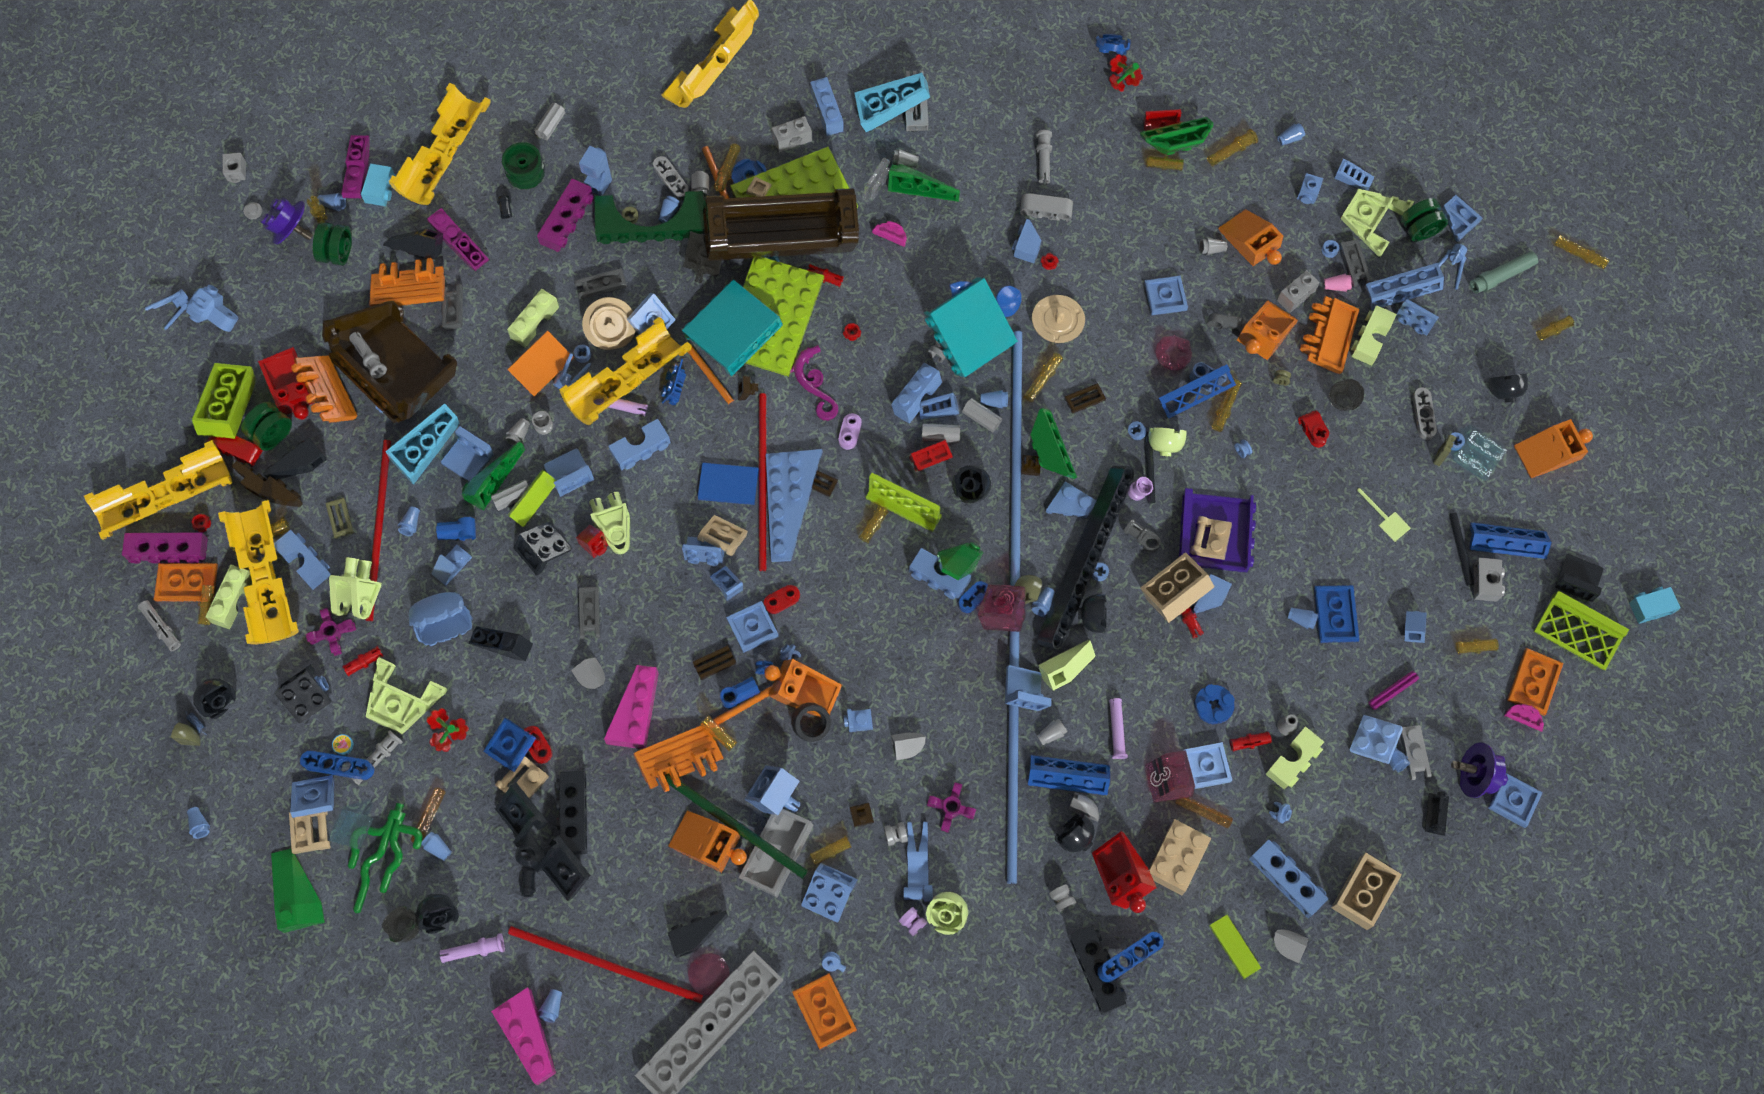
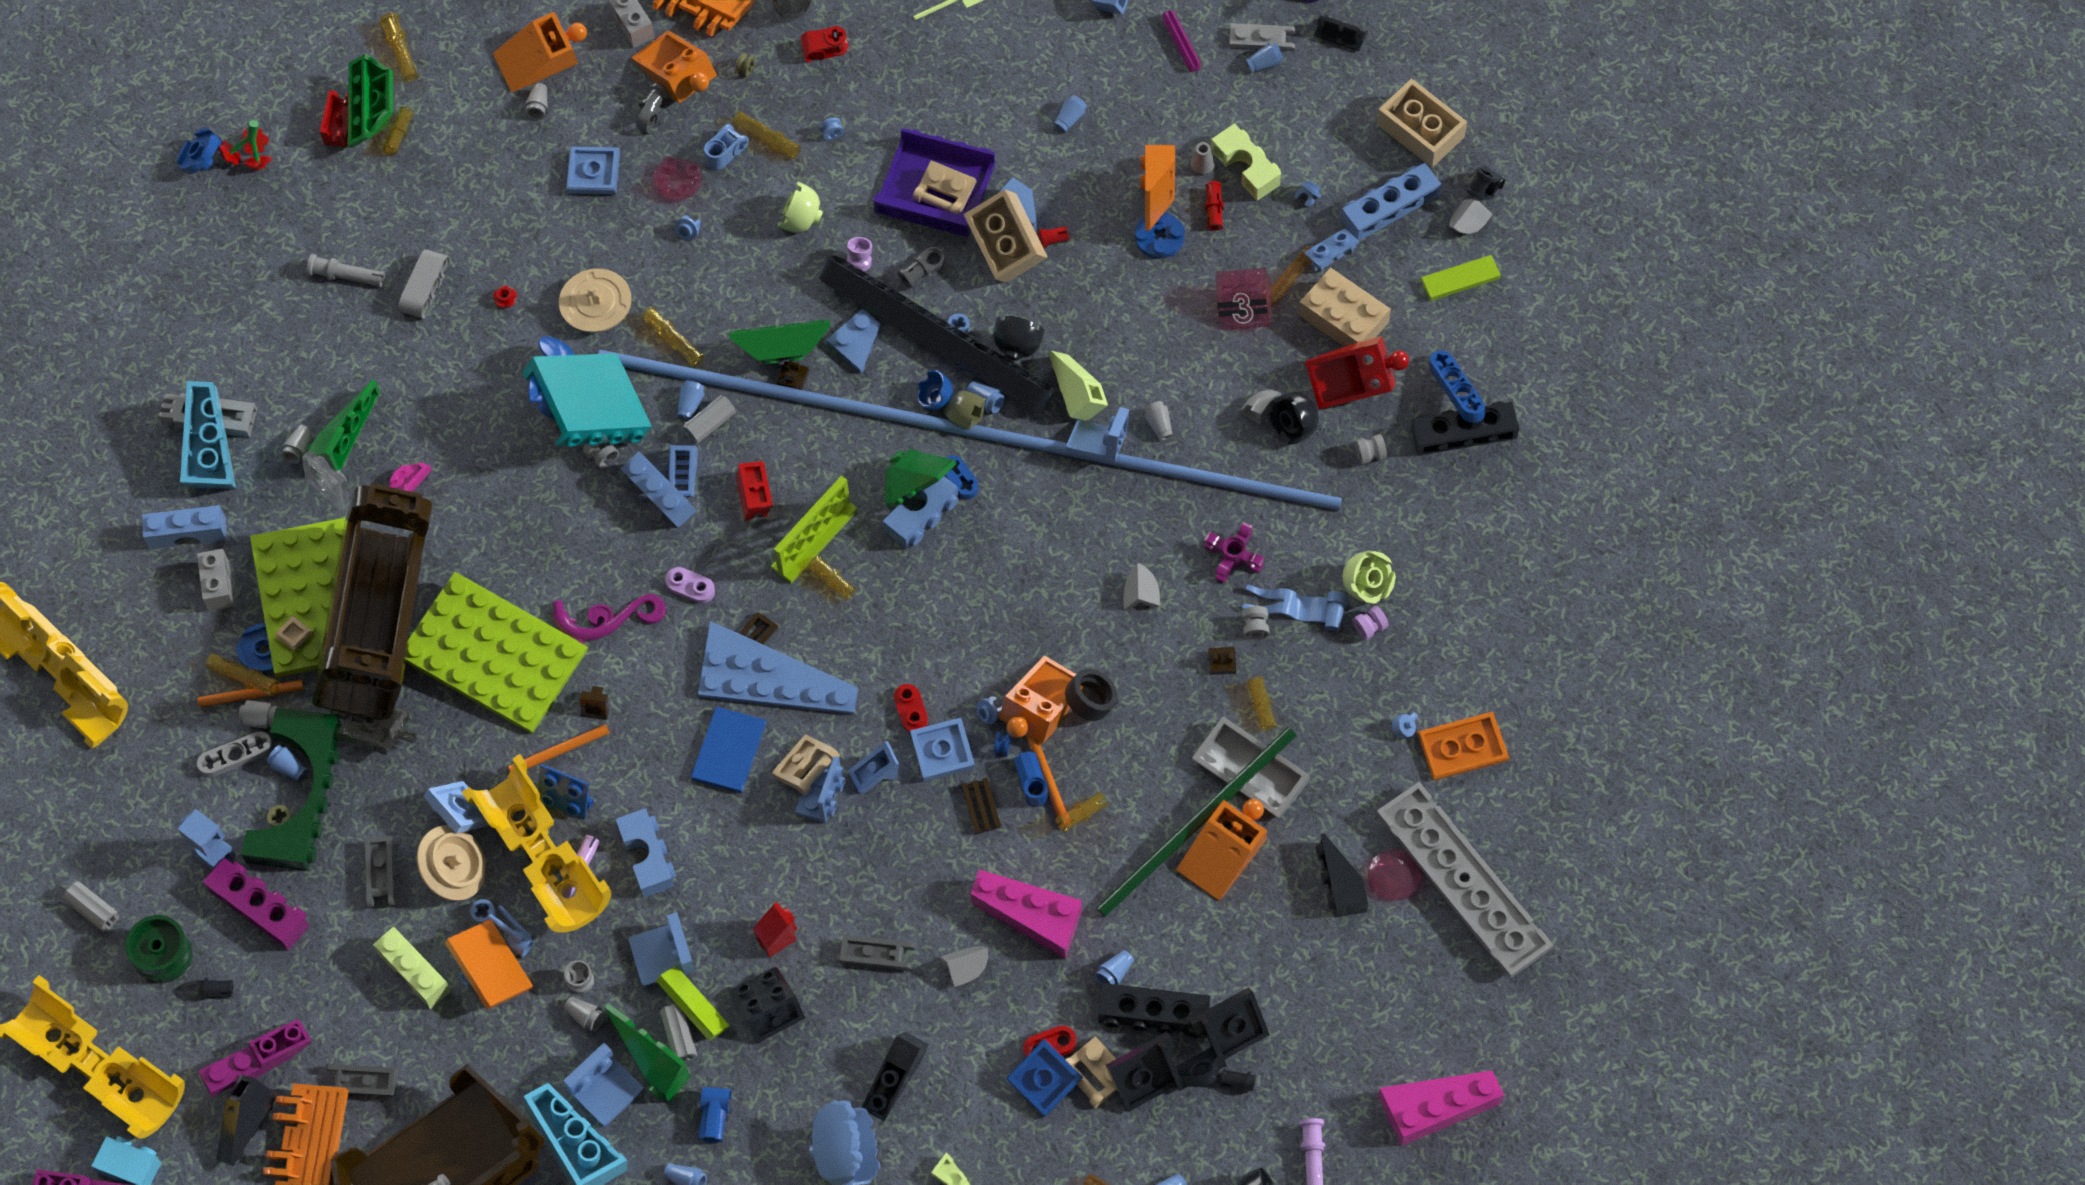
camera: 75 degrees left, 5 degrees down
red plant [426,708,469,752] -> none
medium blue slope [431,545,472,586] -> none
red piece [508,926,703,1003] -> none
medium blue cone [538,989,562,1023] -> none
yellowish green piece [589,492,630,554] -> none
orange hinge [633,723,723,792] -> none
teal panel [682,280,783,377] -> none
medium blue brick [745,765,800,815] -> none
red piece [759,393,766,571] -> none
medium blue bracket [801,863,858,922] -> none
red pin [807,264,844,287] -> none
red plate [843,323,861,341] -> none
medium blue bracket [843,709,873,732] -> none
light grey axle [922,424,960,442] -> none
black cylinder [952,465,991,503] -> none
clear pink slope [978,585,1025,632] -> none
medium blue slope [1012,219,1041,263] -> none
blue fence [1028,755,1110,795] -> none
dark brown tile [1064,383,1106,414] -> none
lavender pin [1109,698,1128,759] -> none
medium blue bush [1128,421,1147,440] -> none
black bar [1145,431,1156,503] -> none
blue fence [1158,364,1236,419] -> none
light blue plate [1183,742,1232,790] -> none
blue tile [1314,585,1360,643] -> none
light blue plate [1350,715,1403,764] -> none
none -> medium blue plate [674,215,701,241]
none -> blue hair [917,370,953,411]
none -> medium blue cone [1095,950,1134,985]
none -> orange slope [1140,145,1175,231]
none -> medium blue hinge [1304,228,1359,272]
none -> black piece [1465,166,1506,200]

